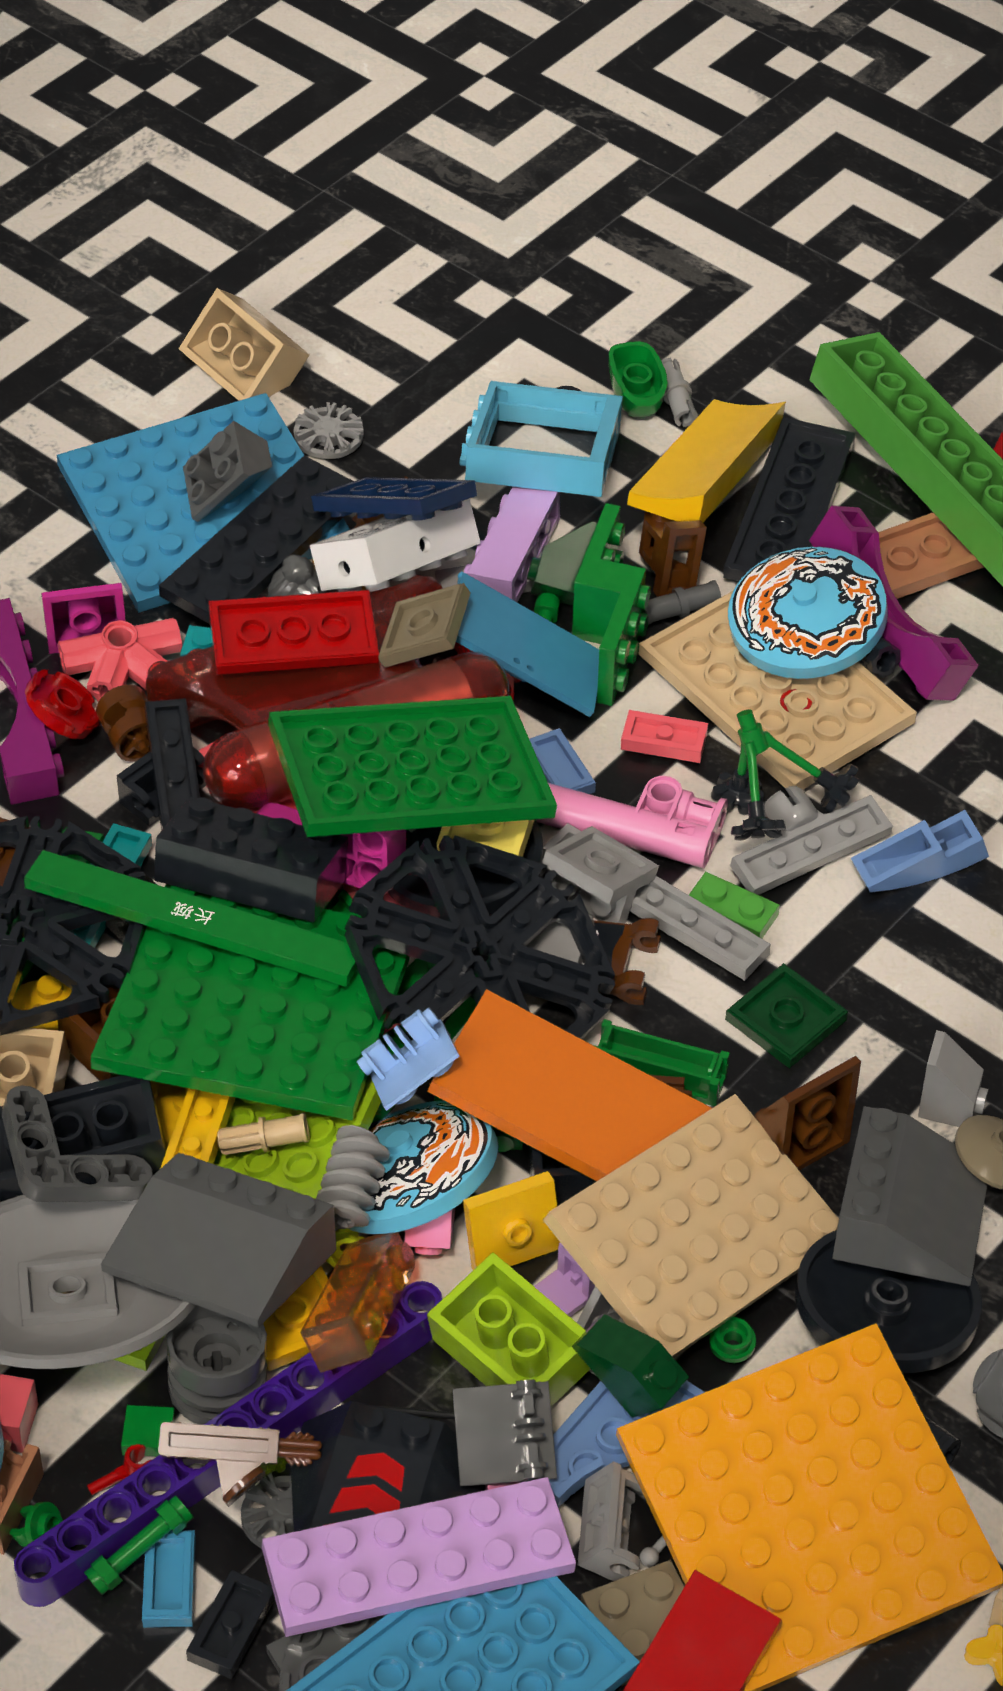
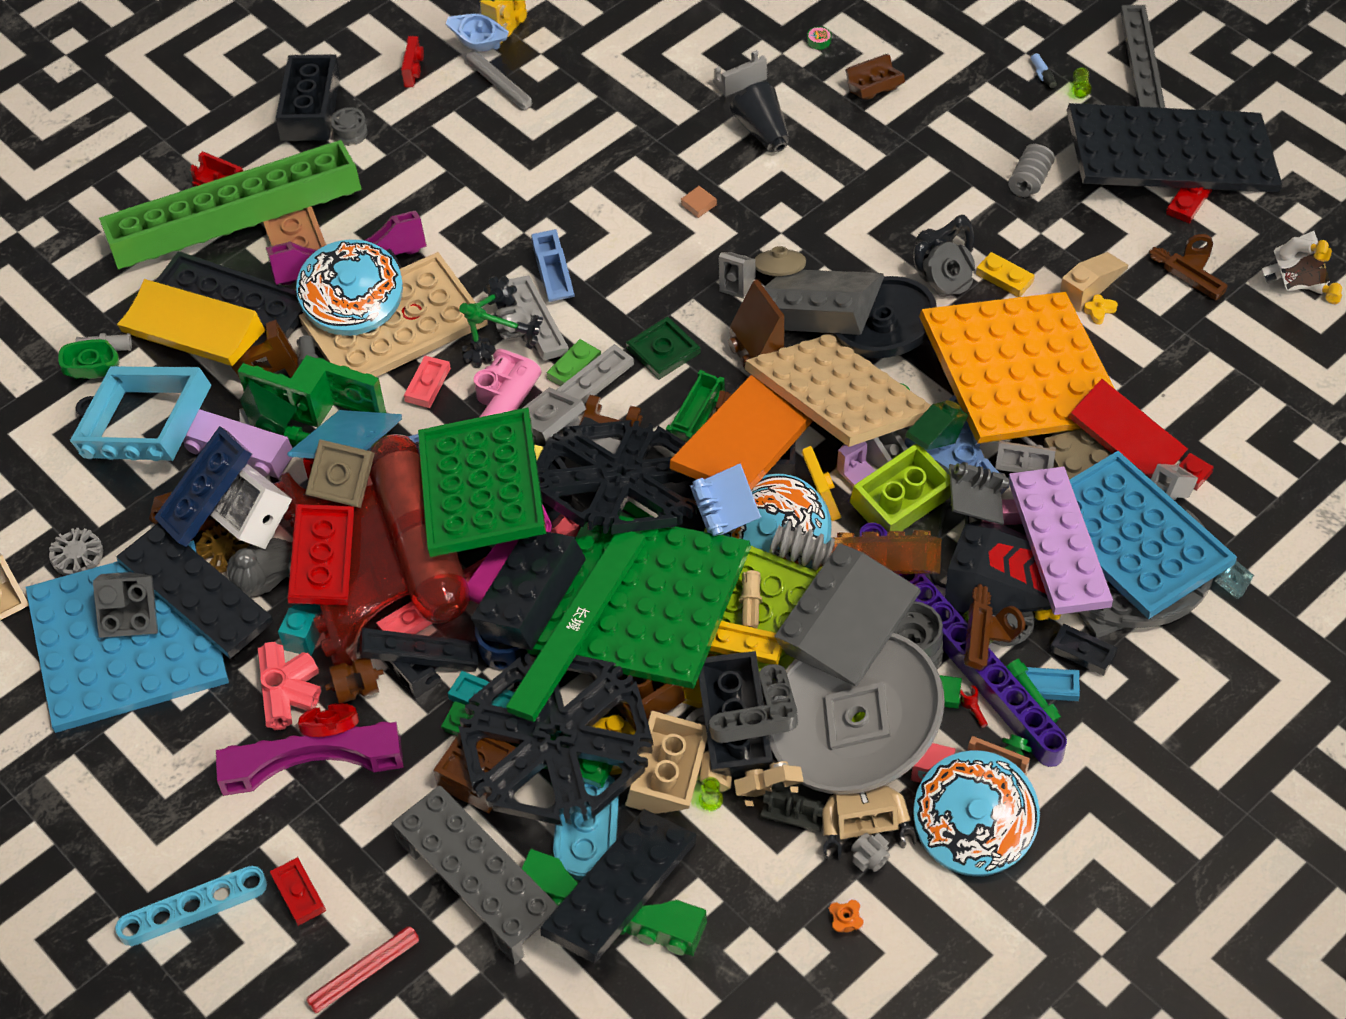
camera: 80 degrees left, 5 degrees up
dark pink slope [41,583,126,654] -> none

